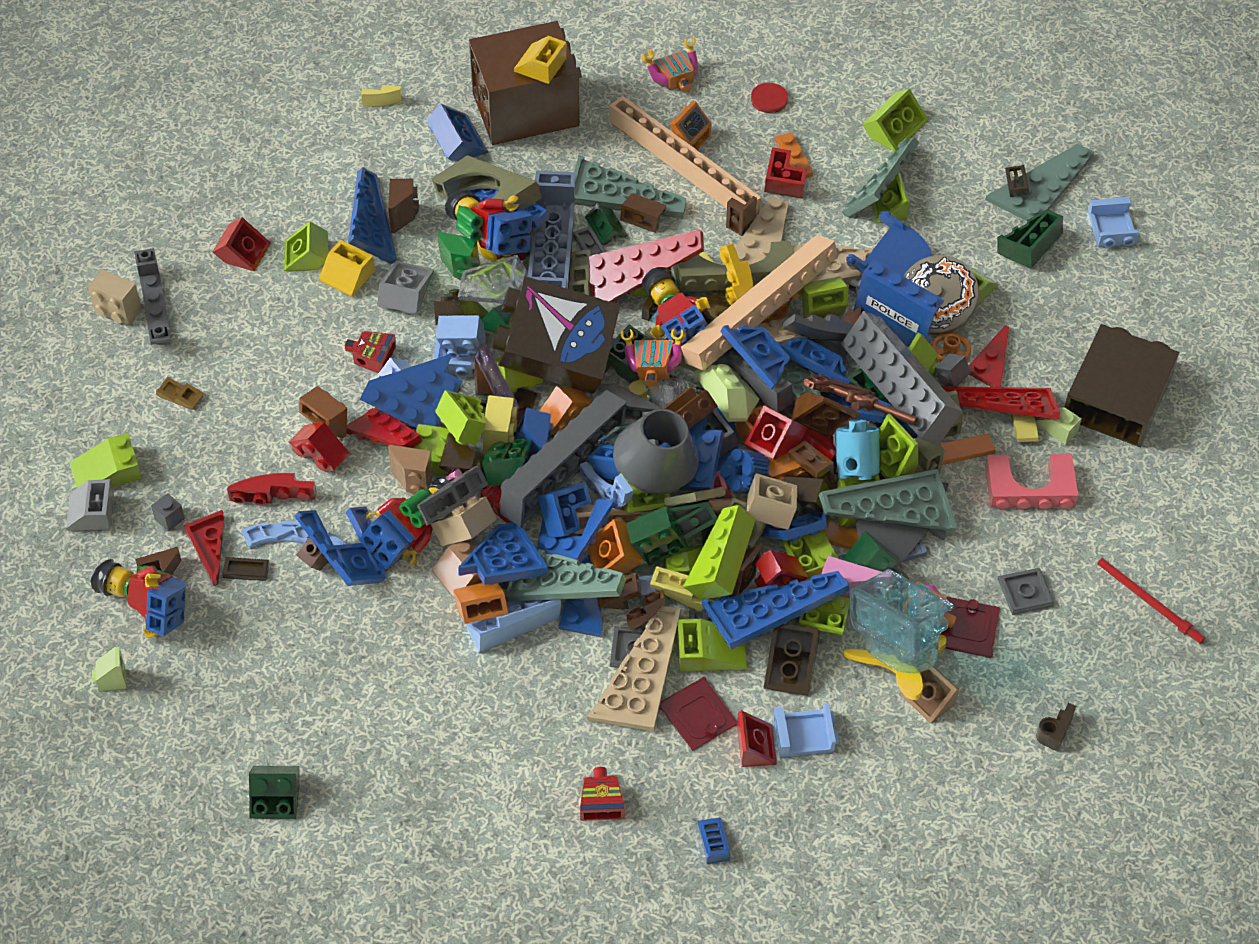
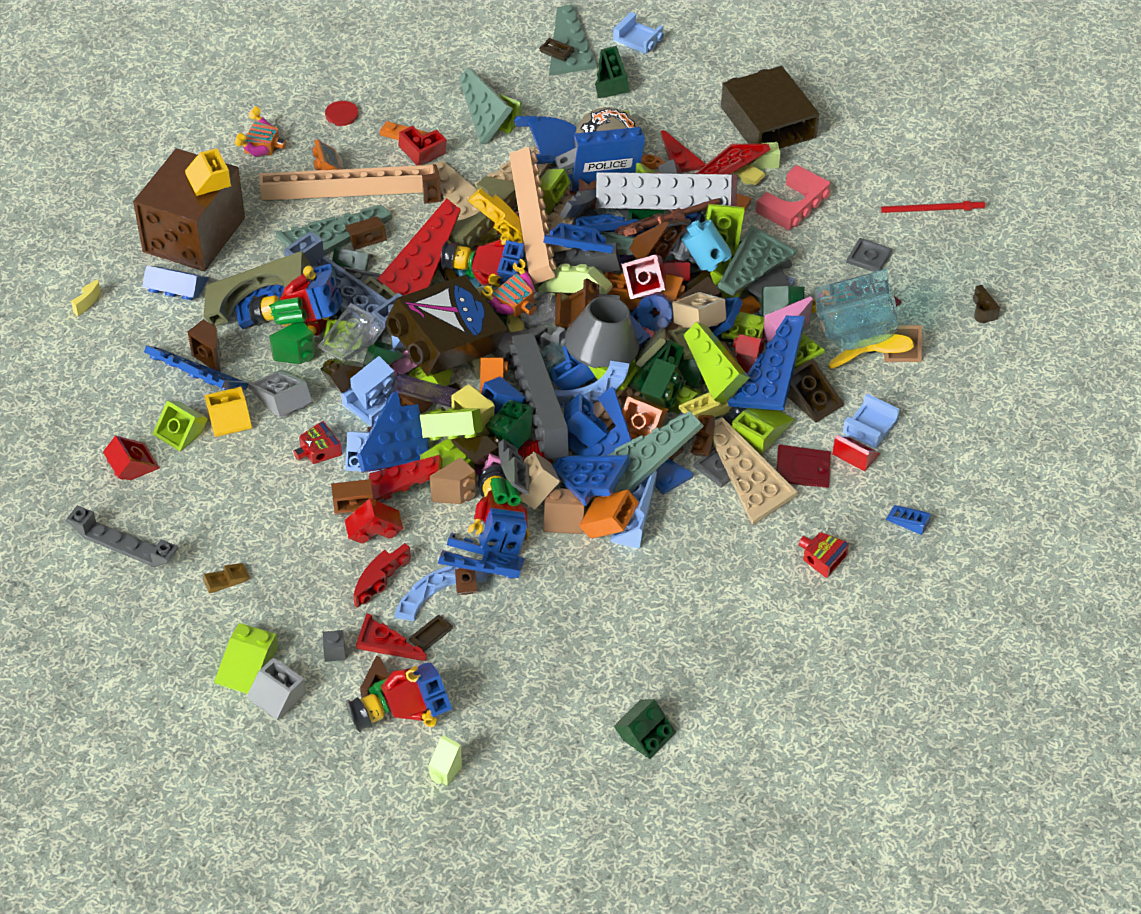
camera: 50 degrees left, 5 degrees down
tan brick [88,269,142,325] -> none
reddish brown panel [788,440,834,482] -> none
lime slope [862,88,929,151] -> none

